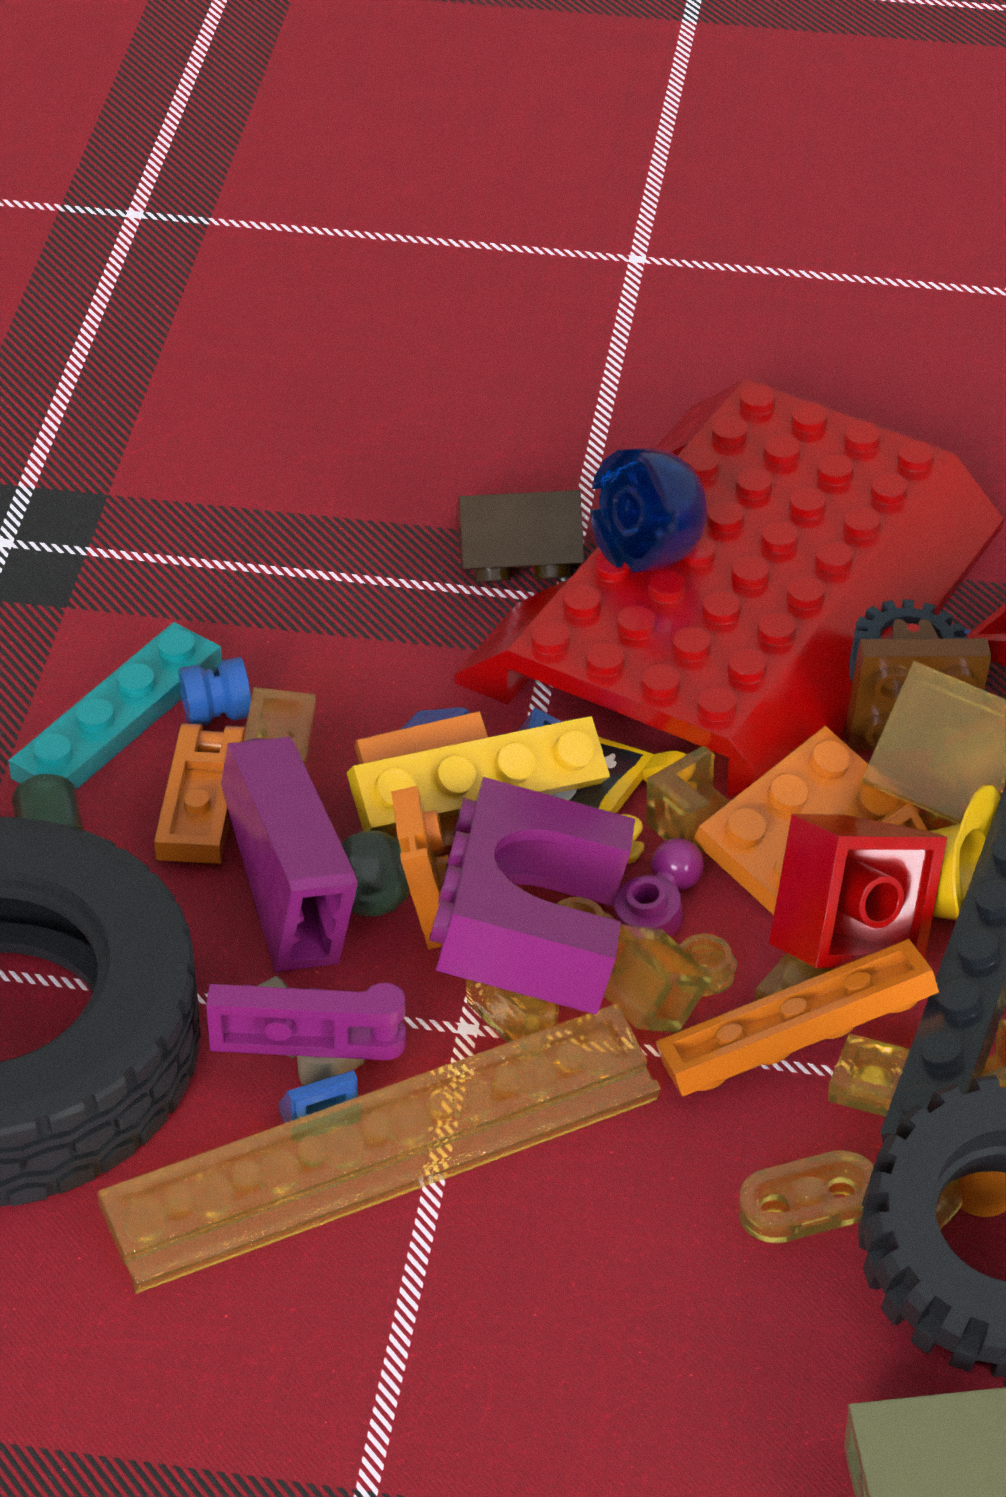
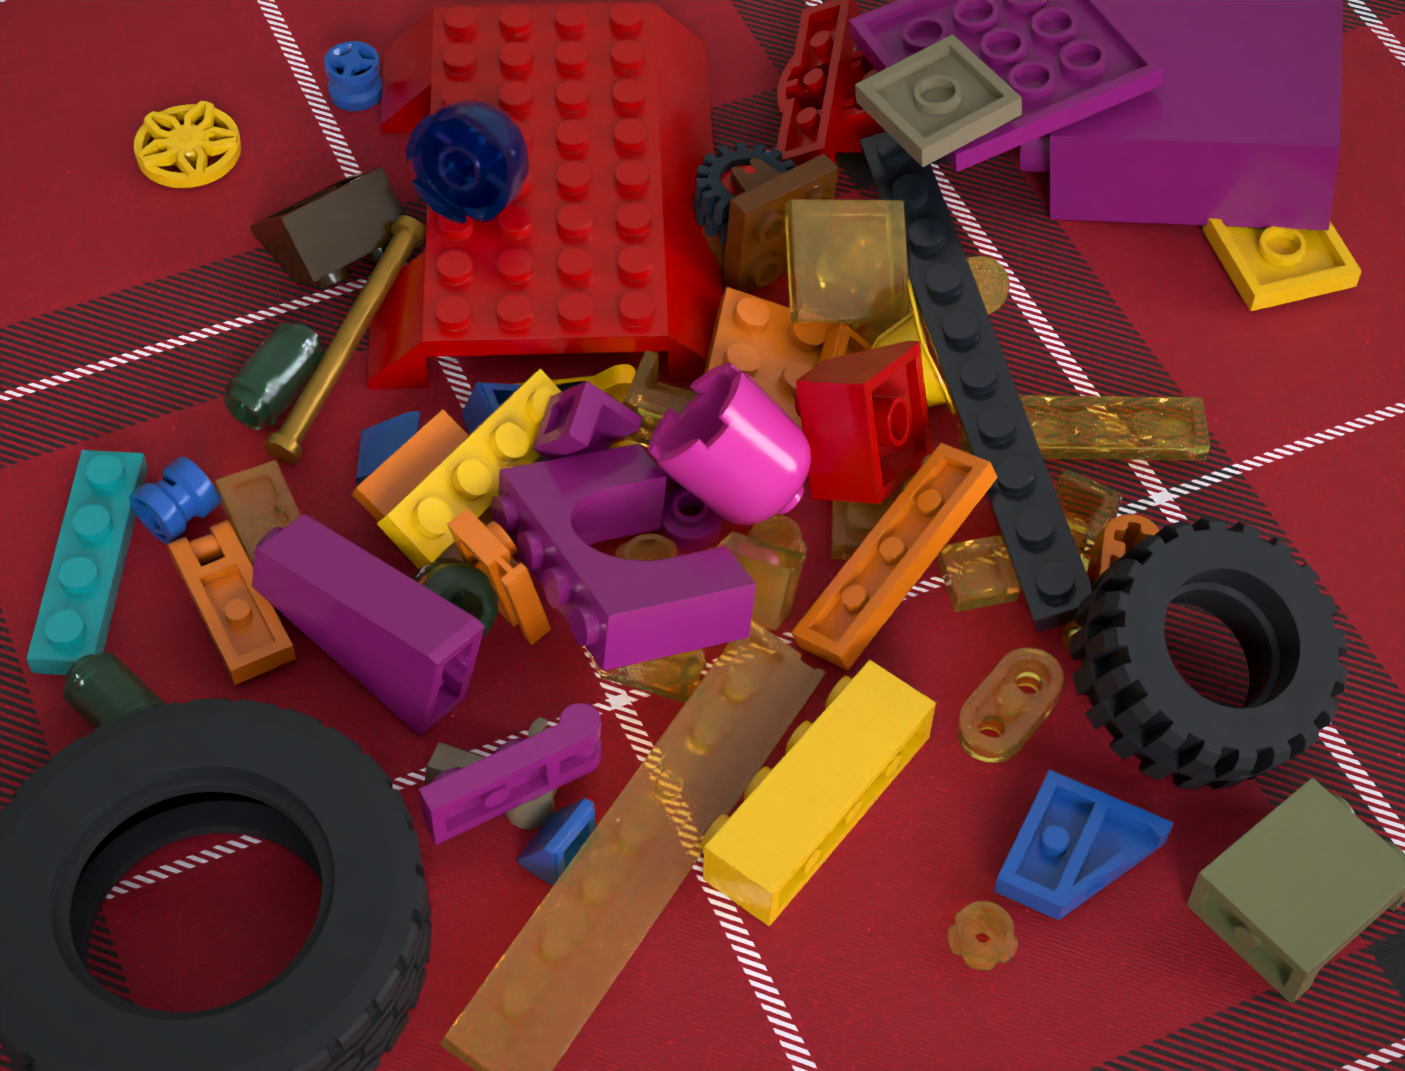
camera: 35 degrees left, 10 degrees up
none -> yellow wheel [134,101,241,188]
none -> clear green head [223,323,324,430]
none -> pearl gold bar [264,215,426,465]
none -> blue wheel [324,41,382,111]
none -> magenta panel [532,381,642,460]
none -> dark pink cylinder [648,363,812,526]
none -> yellow brick [701,660,936,926]
none -> clear yellow plate [947,901,1018,971]
none -> blue wing [994,769,1173,920]

